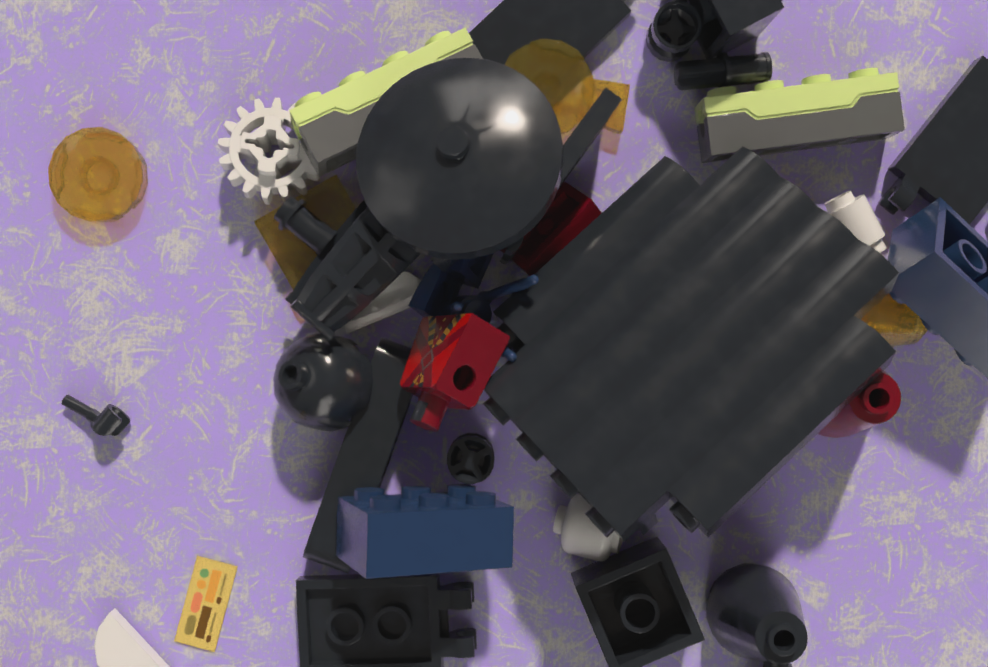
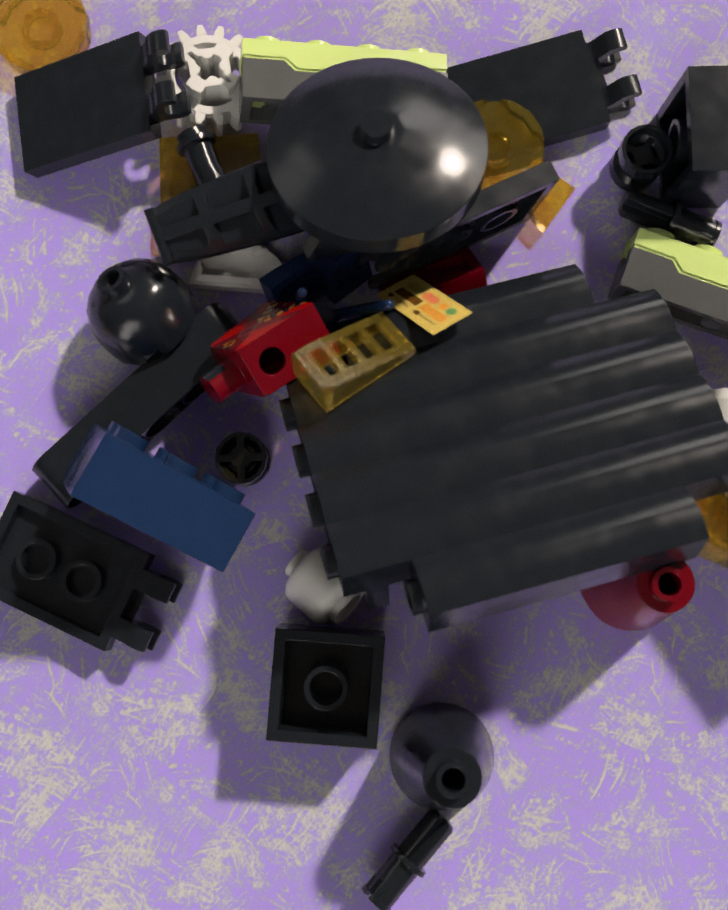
camera: 25 degrees right, 5 degrees down
none -> black tile [14,29,192,178]
none -> clear yellow slope [291,312,416,413]
none -> clear yellow sticker [376,274,473,335]

